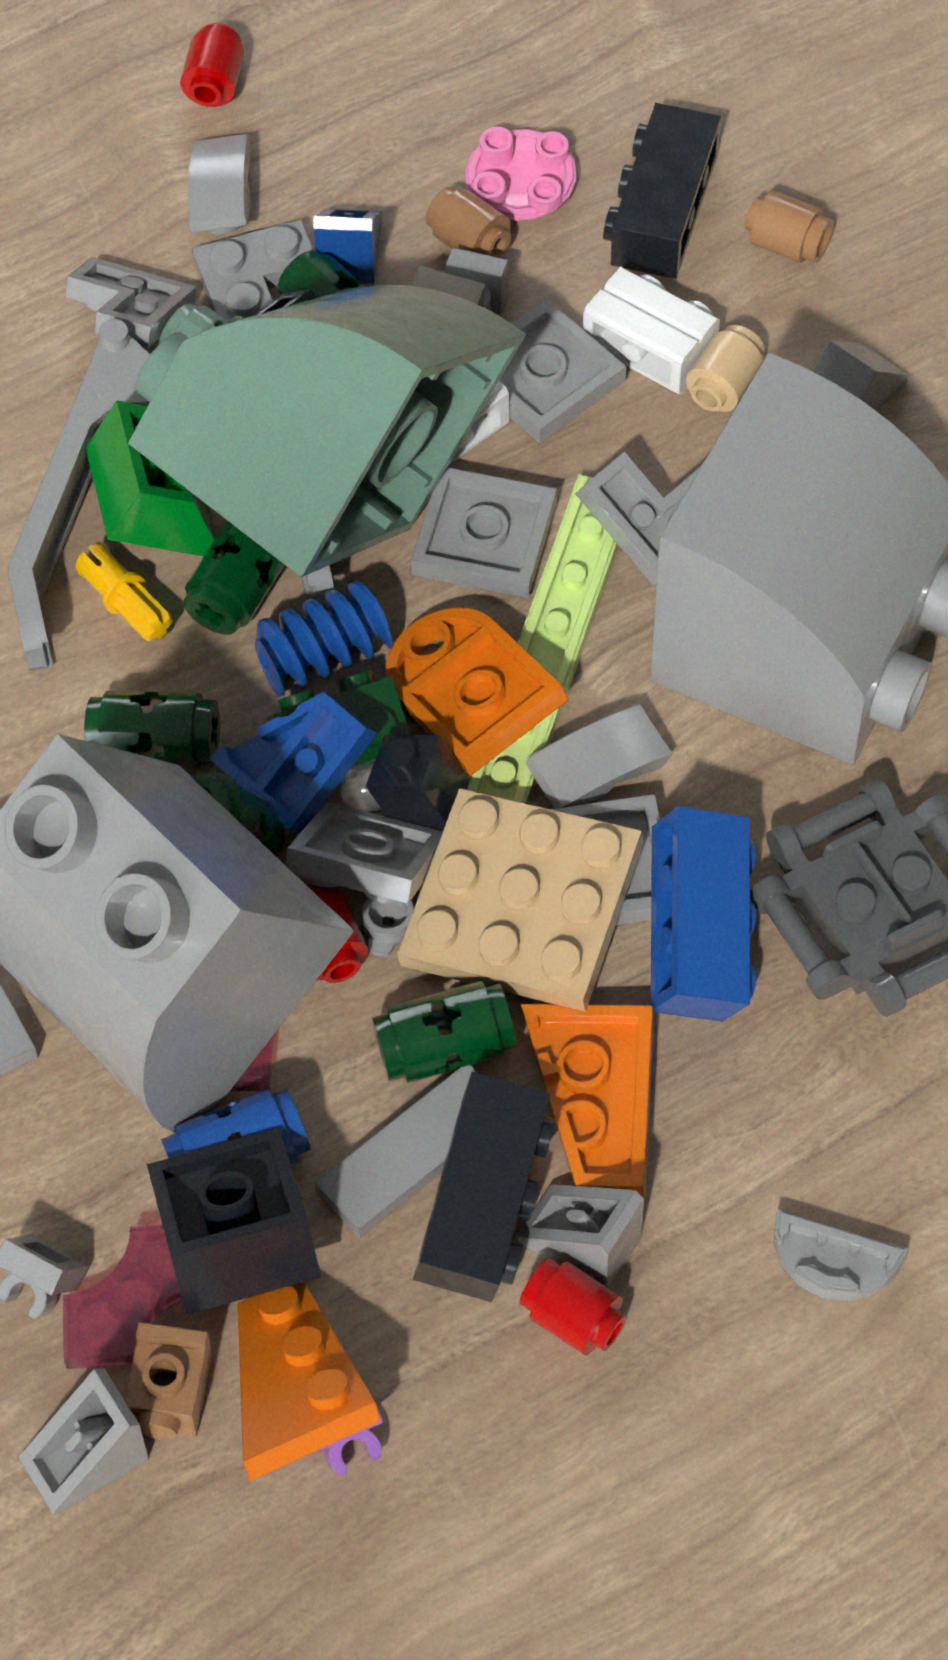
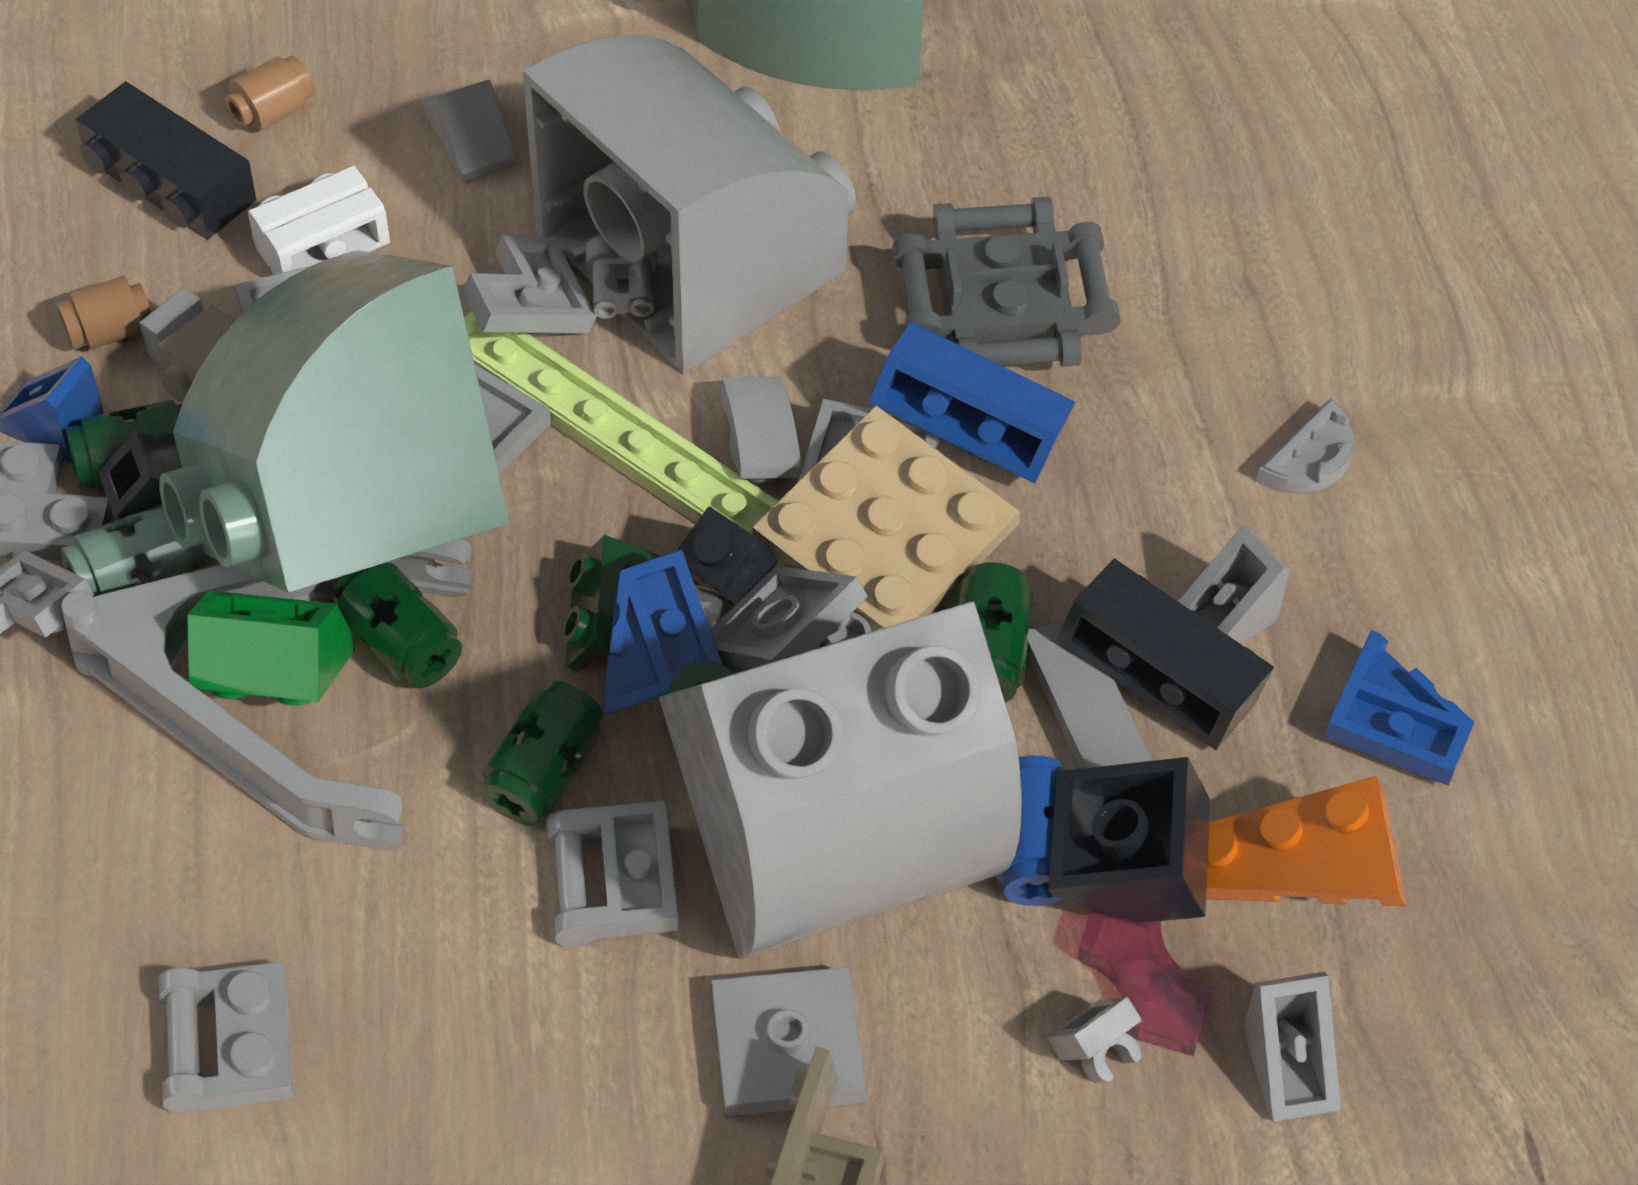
camera: 70 degrees left, 5 degrees down
yellow axle [75,543,172,641] -> none
medium nougat brick [124,1322,213,1440] -> none
blue piece [255,580,392,697] -> none
orange plate [385,608,569,777] -> none
bright pink dish [465,126,577,221] -> none
red brick [519,1258,627,1356] -> none
orange wing [521,1004,654,1198] -> none
tan brick [685,325,765,412] -> none
none -> blue wing [1325,630,1474,786]

